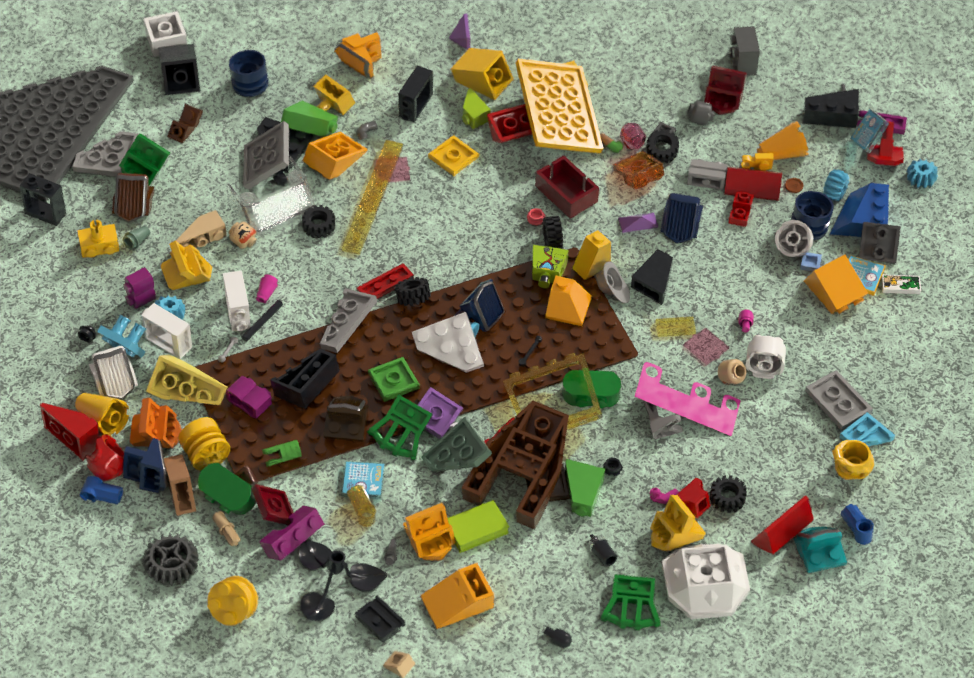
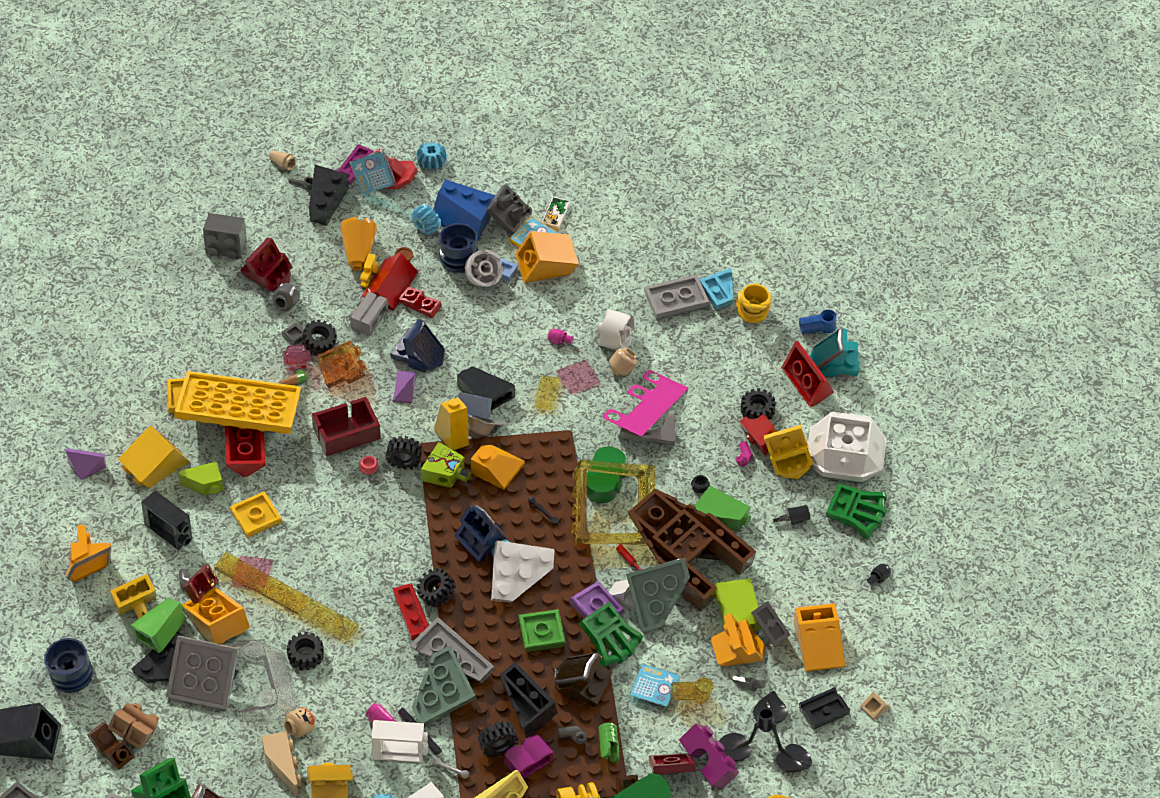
camera: 75 degrees left, 0 degrees up
none -> medium nougat hips [108,702,159,750]
none -> dark red slope [183,564,219,604]
none -> tan cone [269,150,296,171]
none -> sand green plate [412,646,477,726]
none -> sand blue tile [458,393,492,418]
none -> black tyre [478,721,519,757]
none -> dark grey arm [558,726,587,744]
none -> dark grey hinge [751,601,791,647]

